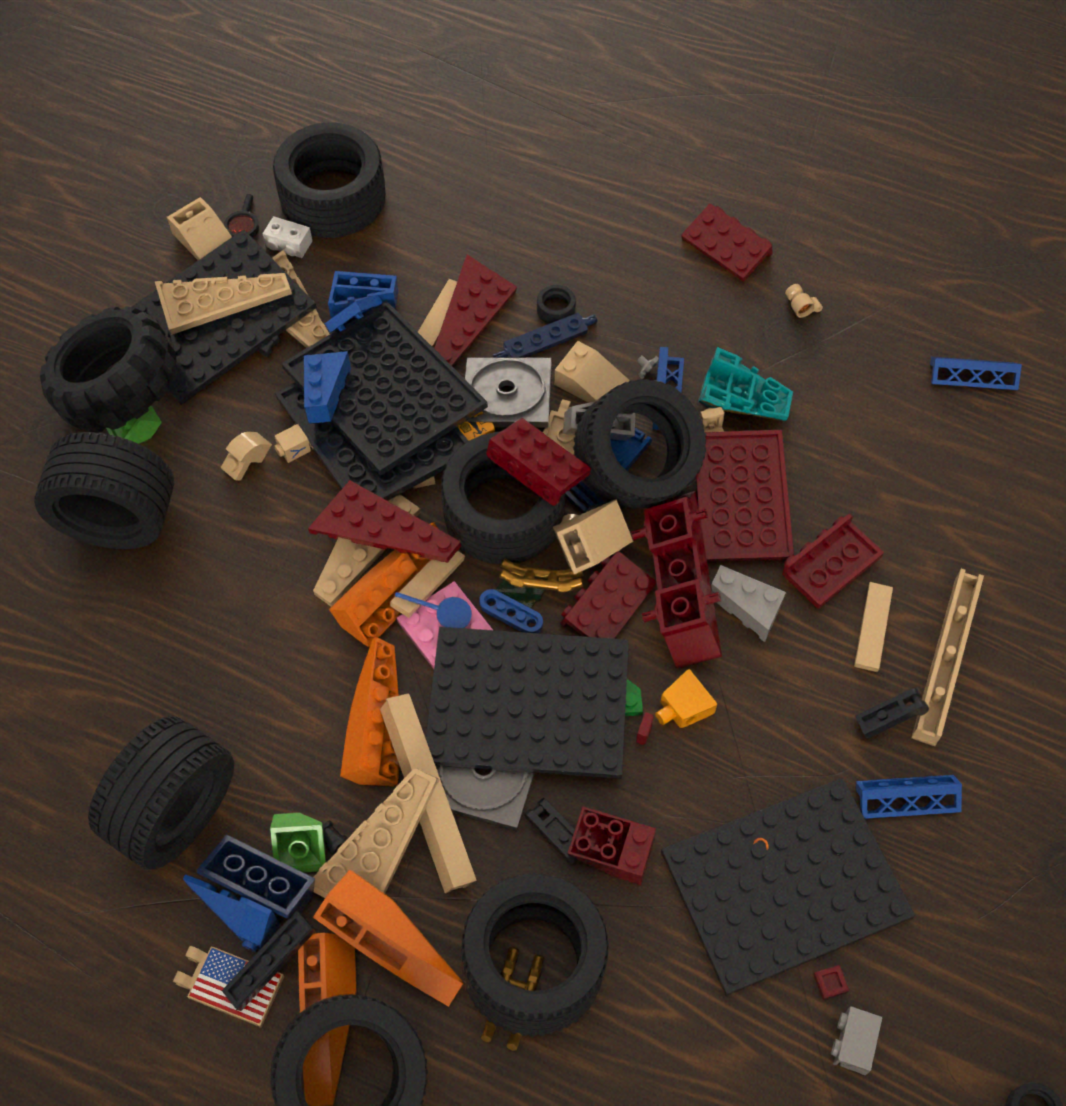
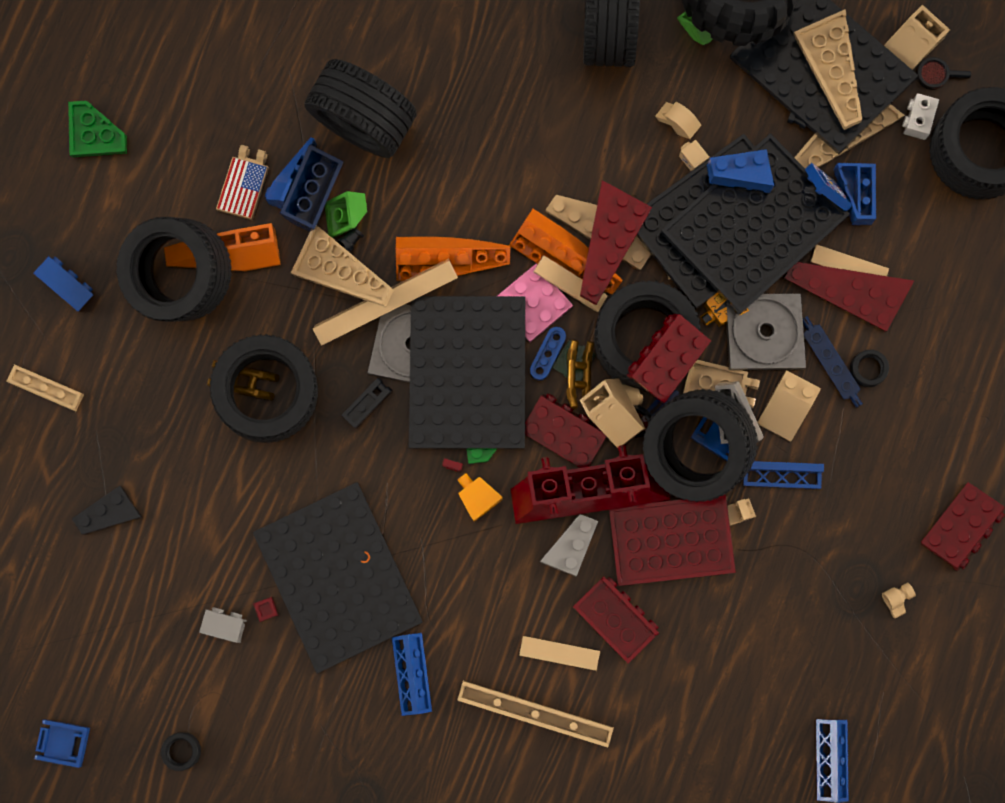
camera: 95 degrees right, 20 degrees up
black tile [222,911,316,1011] -> none
orange wedge [313,870,464,1007] -> none
blue piece [395,592,472,628] -> none
dark red slope [567,807,656,885] -> none
light grey plant [636,355,659,379] -> none
teal wedge [698,347,793,421] -> none
black plate [855,688,929,739] -> none

